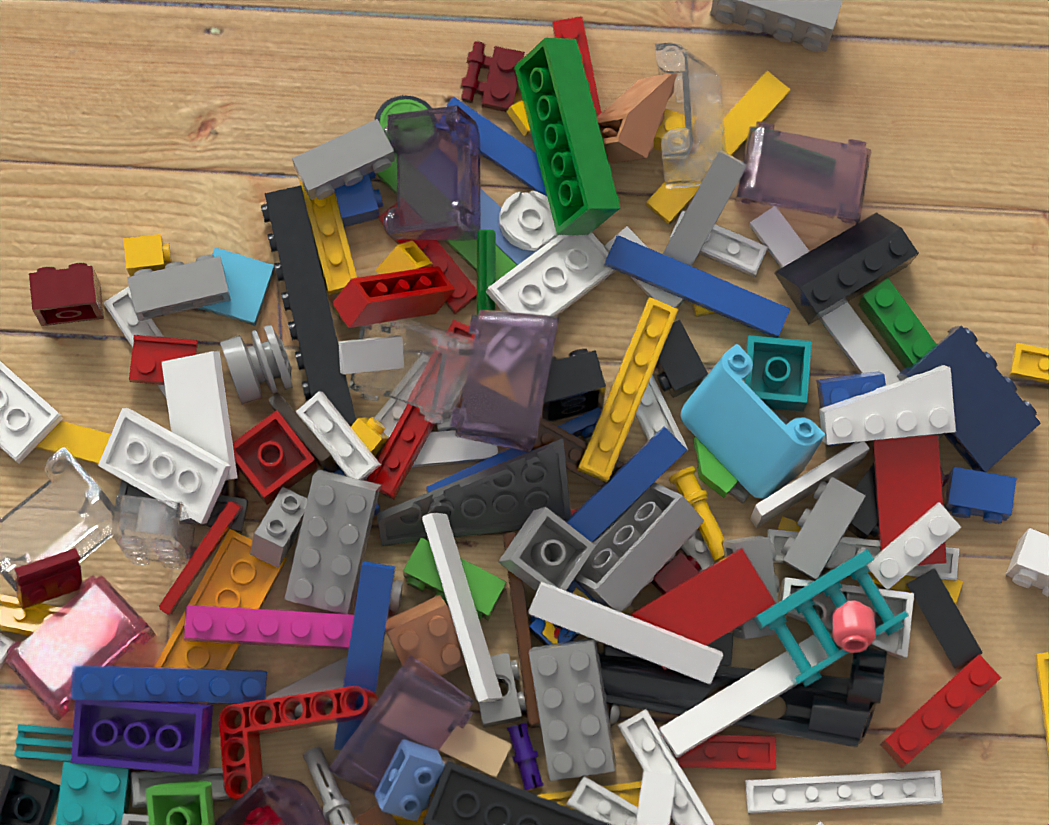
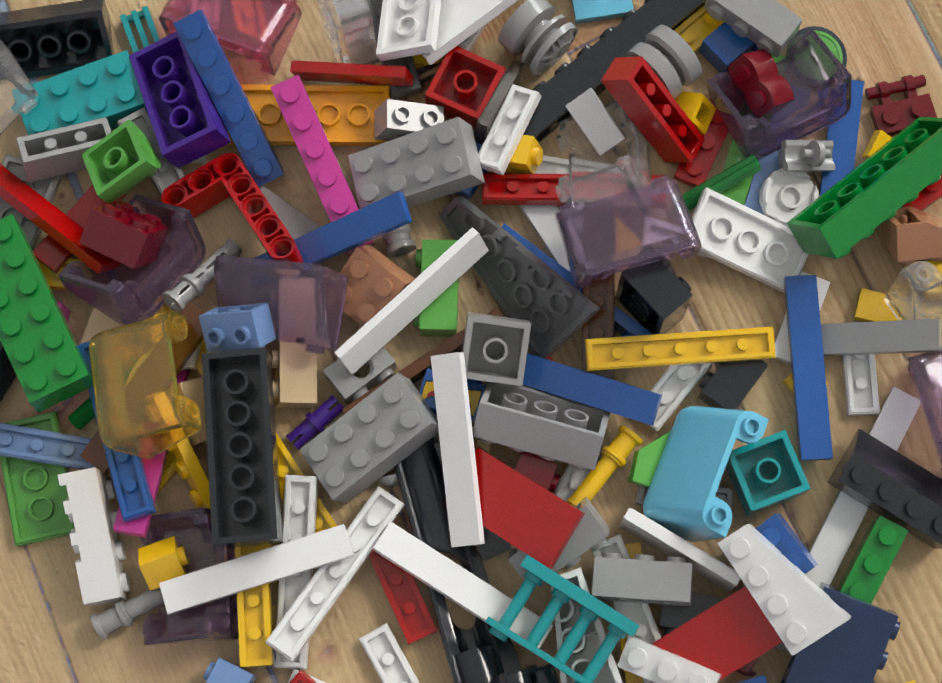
camera: 70 degrees right, 0 degrees up
coral head [832,601,876,652] -> none
none -> light grey wheel [626,24,702,99]
none -> dark red brick [728,49,794,117]
none -> light grey hips [778,140,835,172]

